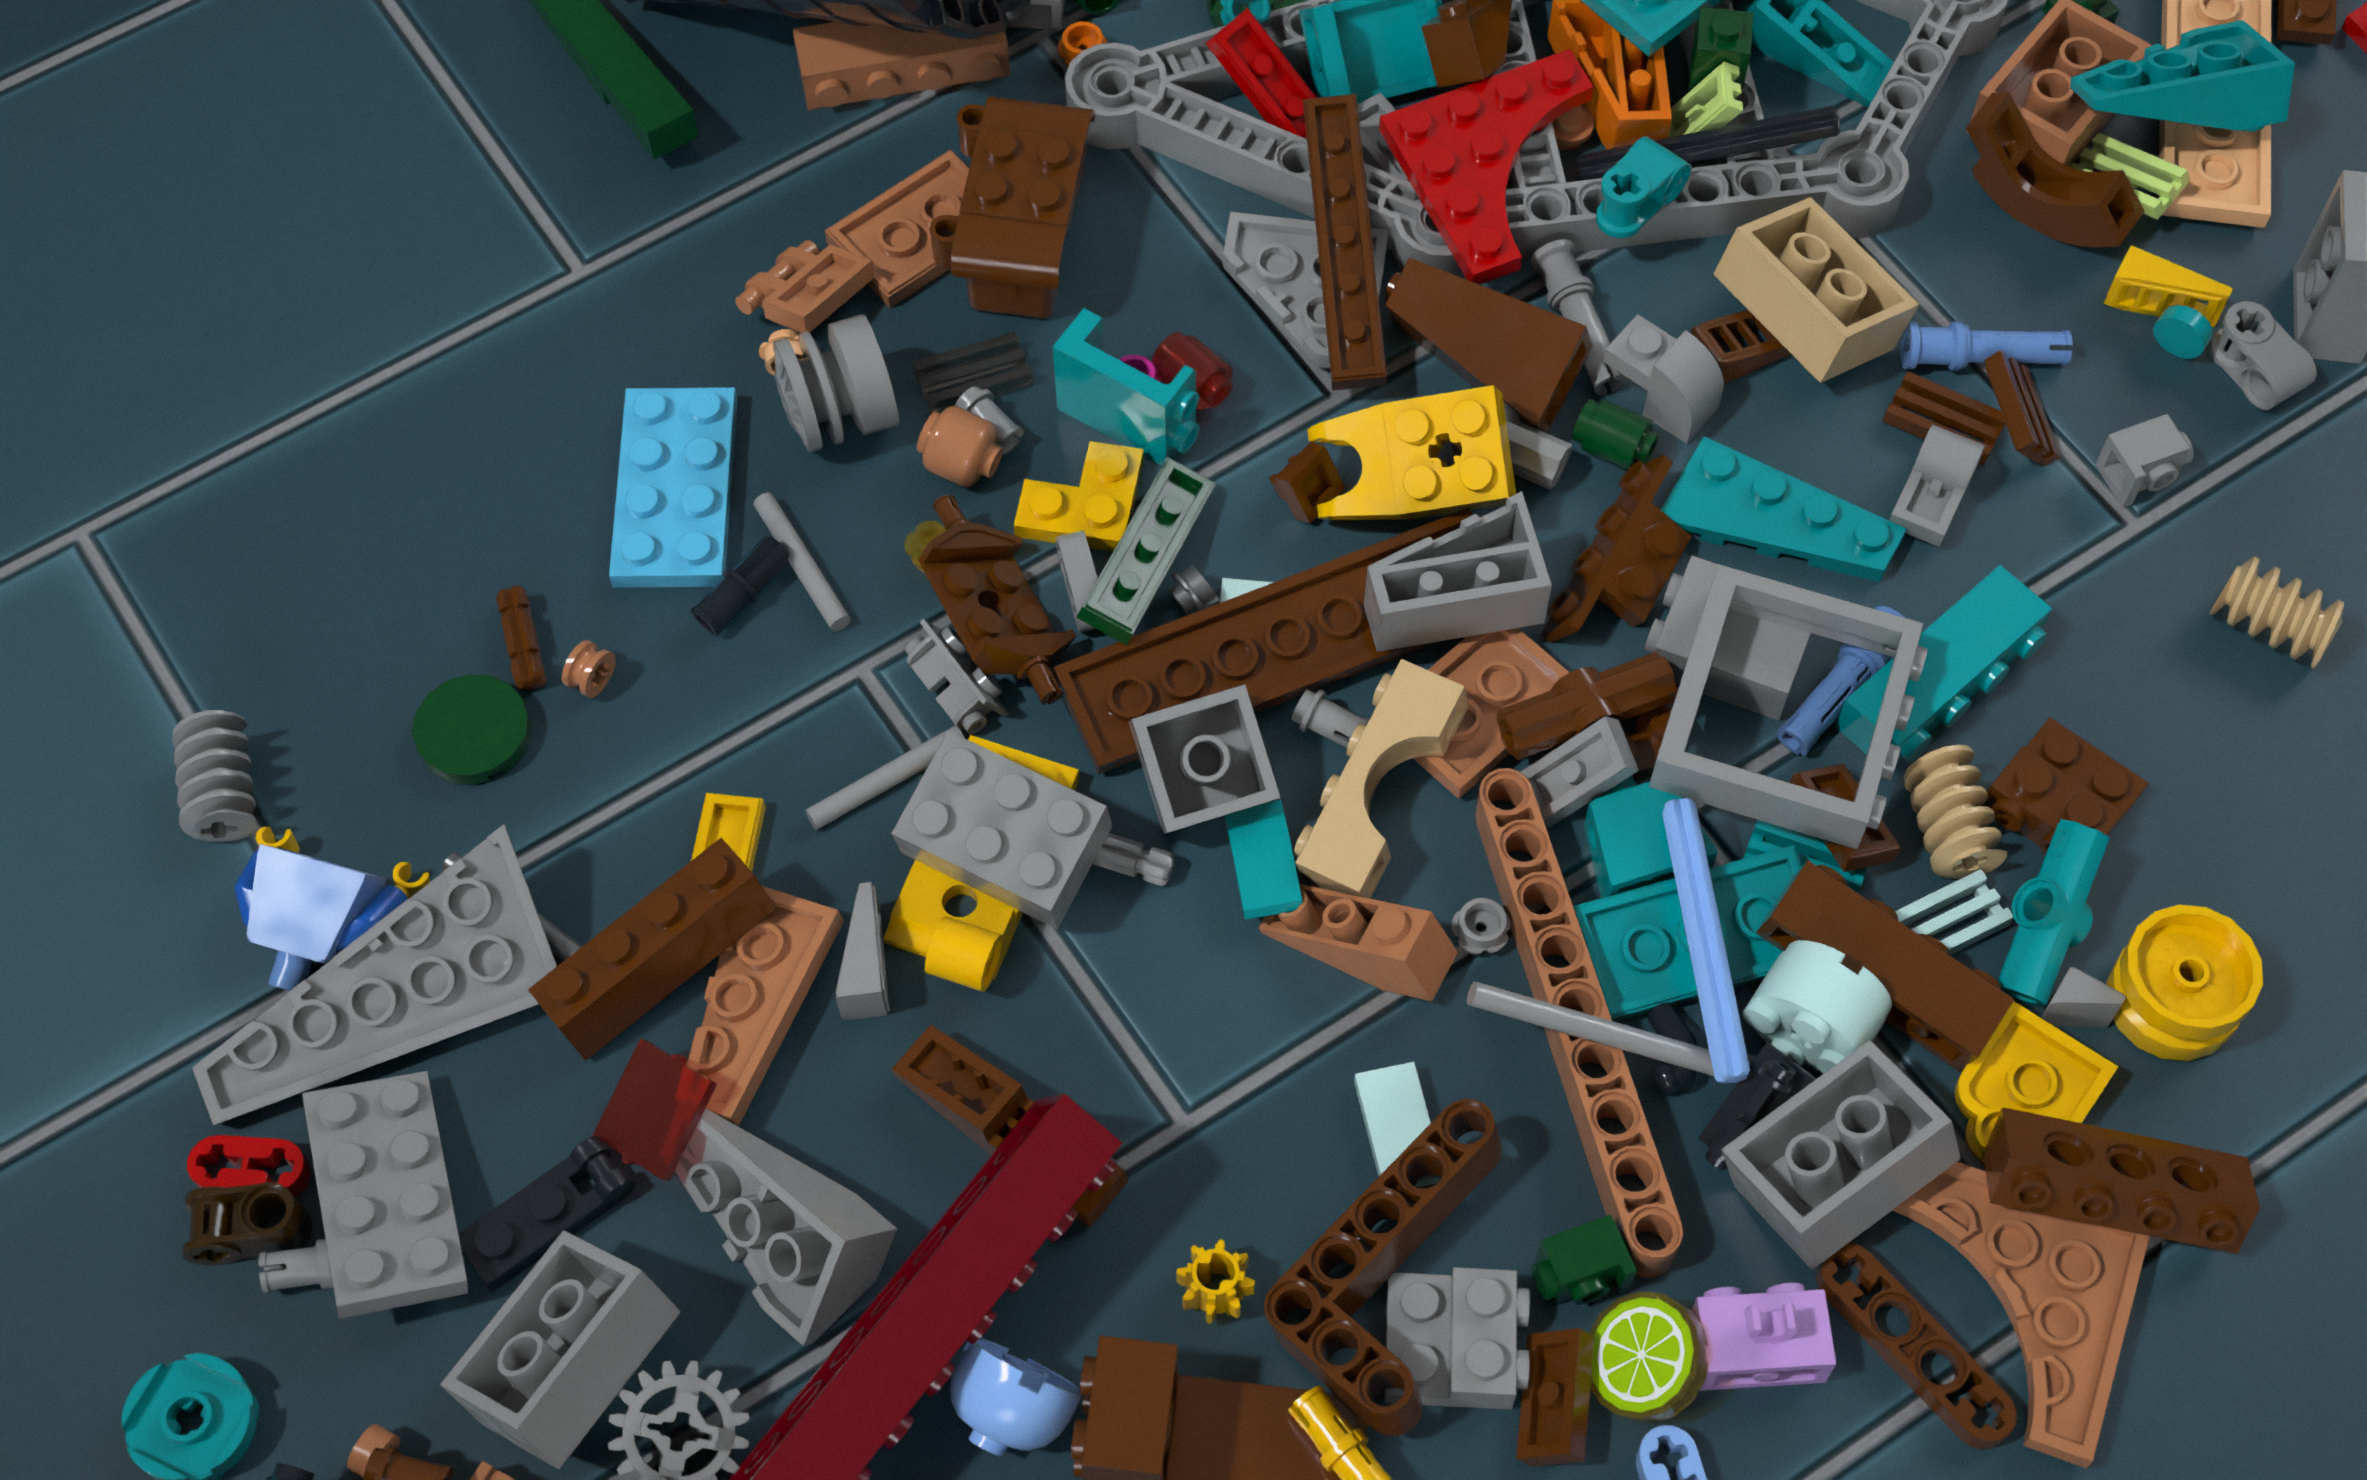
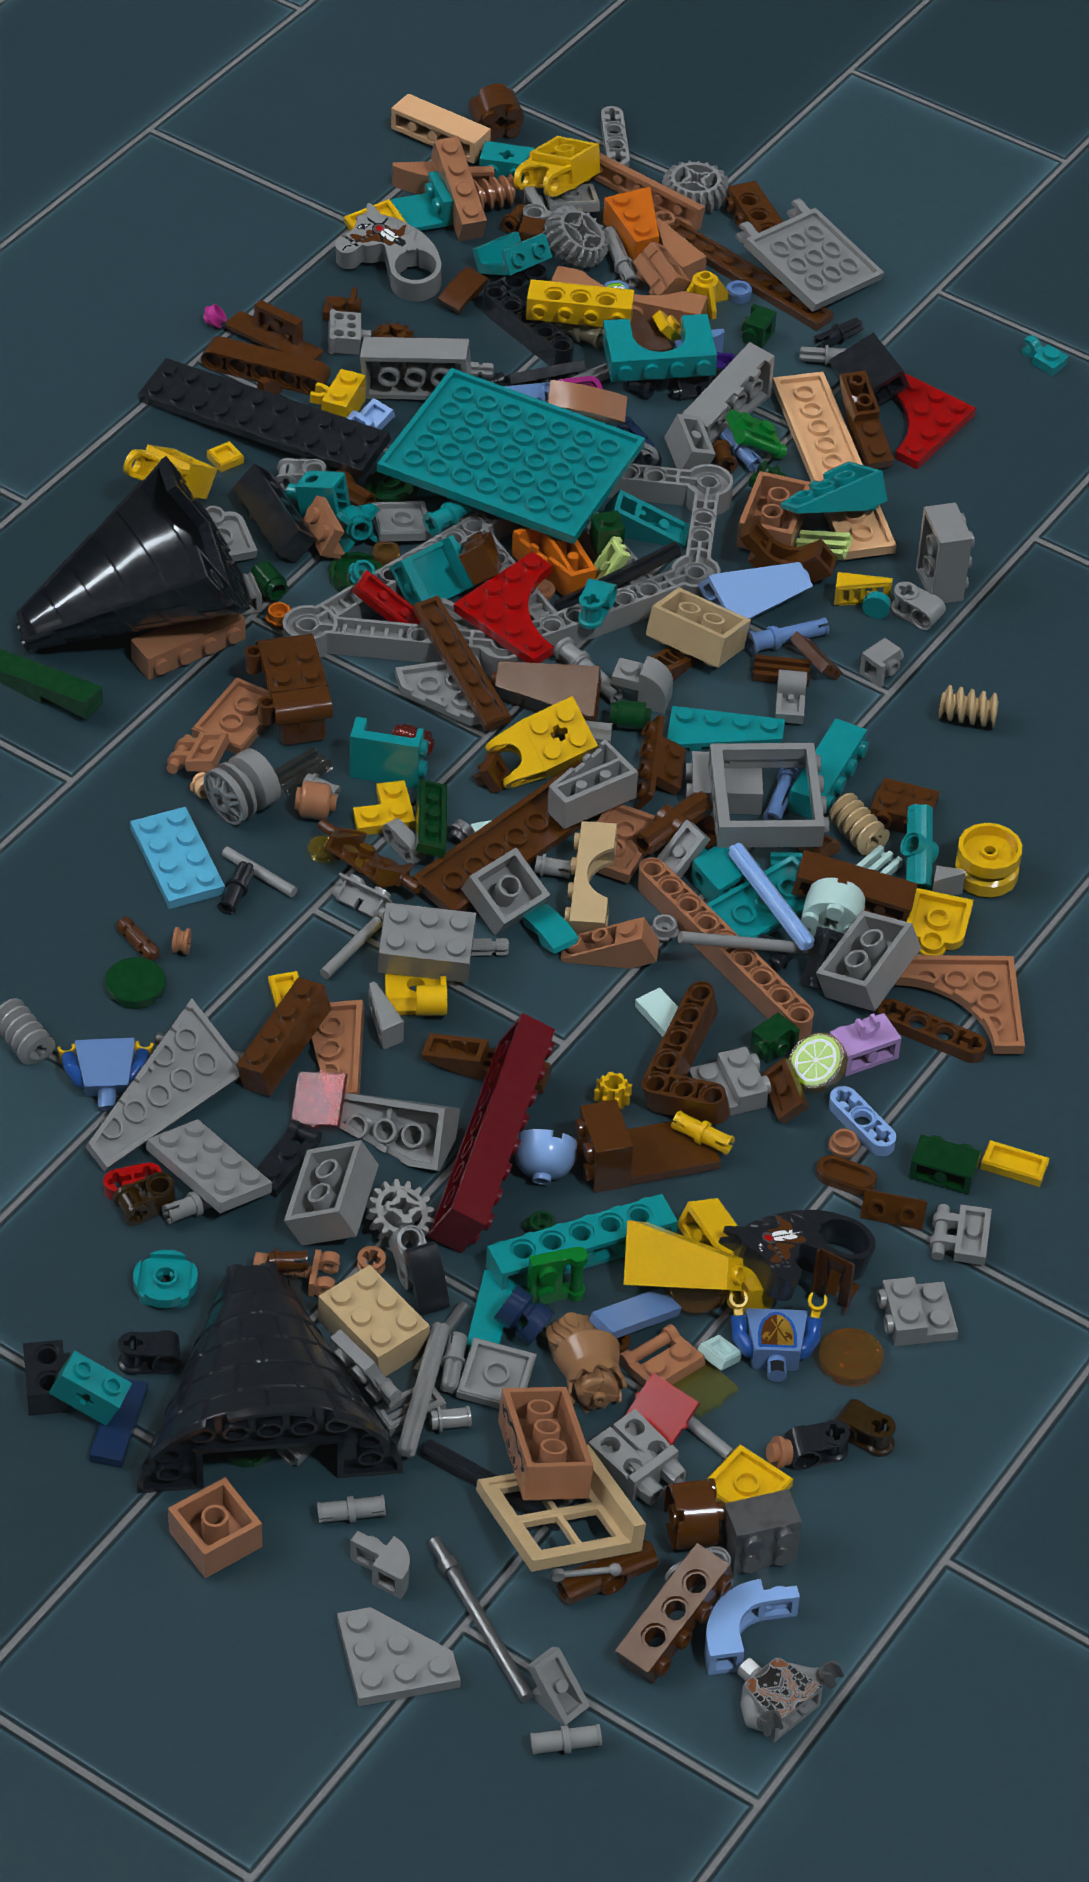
camera: 25 degrees left, 15 degrees down
reddish brown brick [1983,1107,2260,1254] -> none
none -> light blue slope [698,562,813,620]

